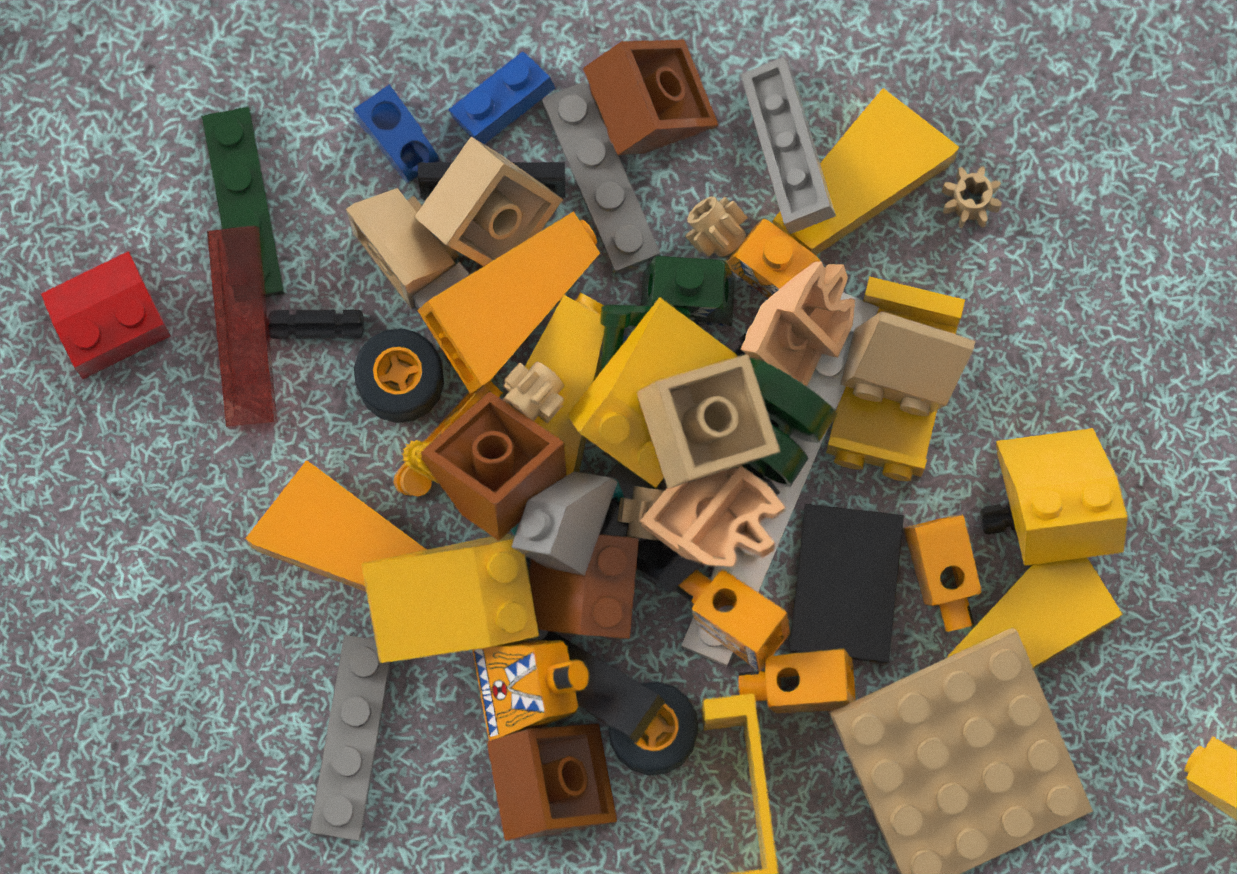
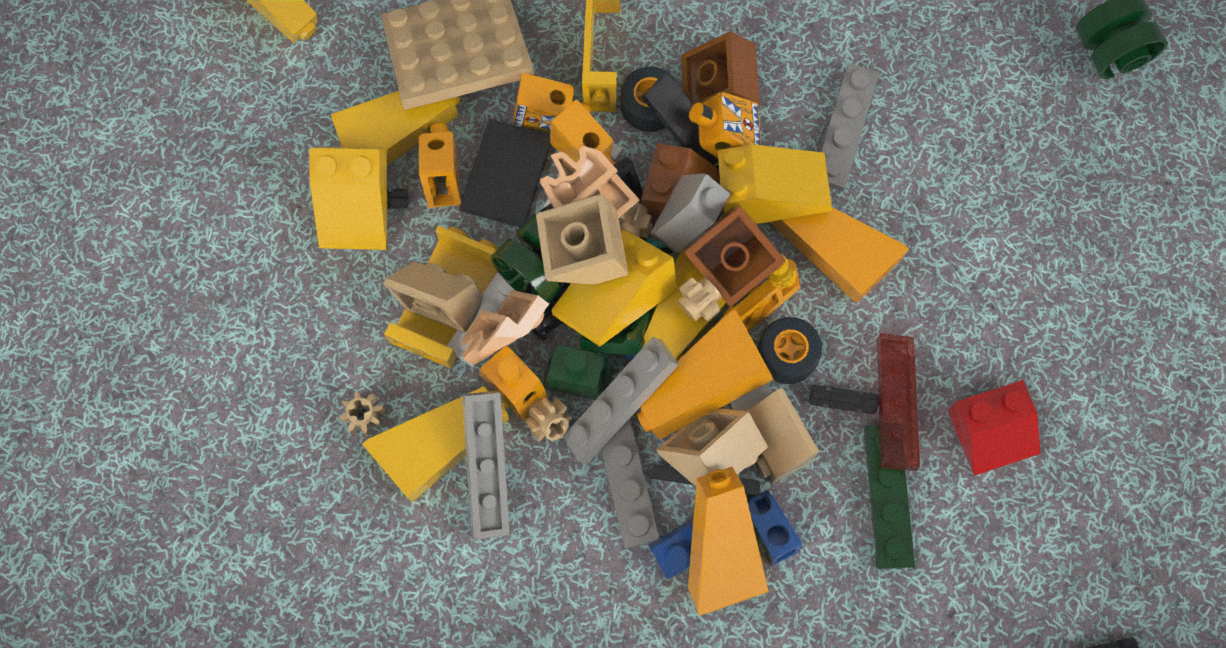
camera: 170 degrees left, 5 degrees down
dark orange slope [583,39,719,155] -> none
none -> light grey plate [563,337,679,464]
none -> light orange slope [688,466,769,616]

